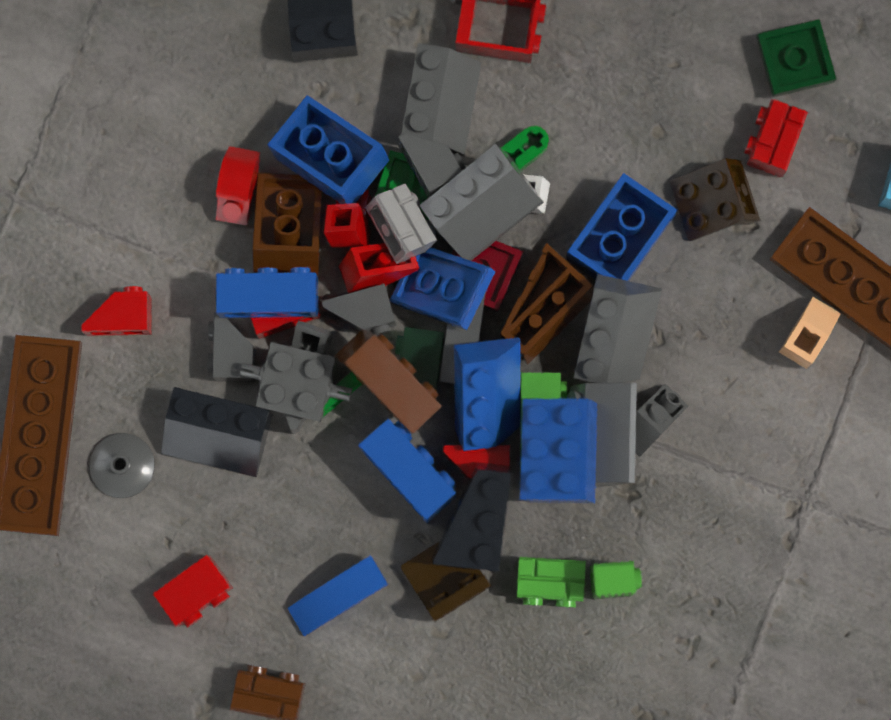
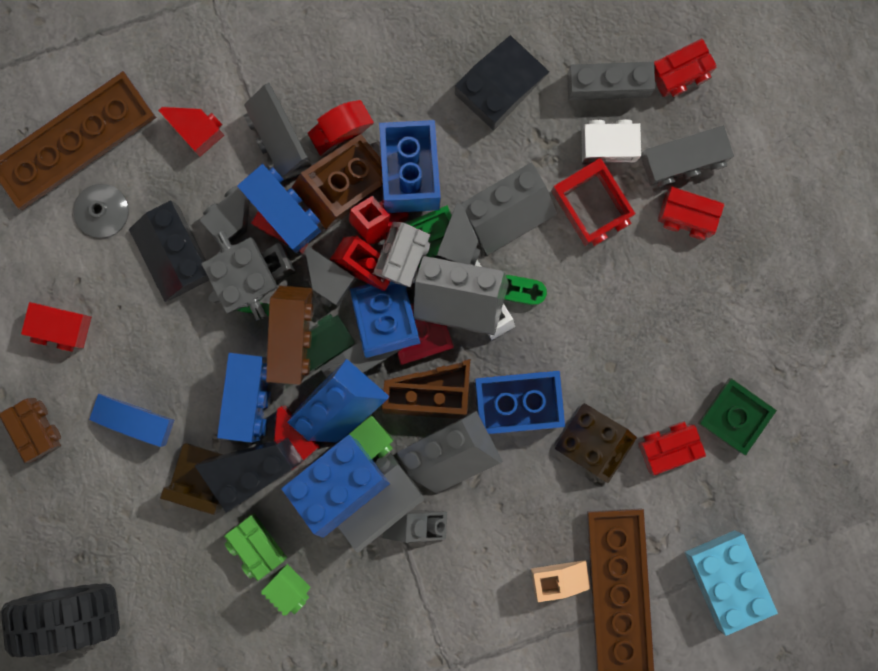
camera: 45 degrees right, 5 degrees up
none -> dark grey slope [243,83,312,183]

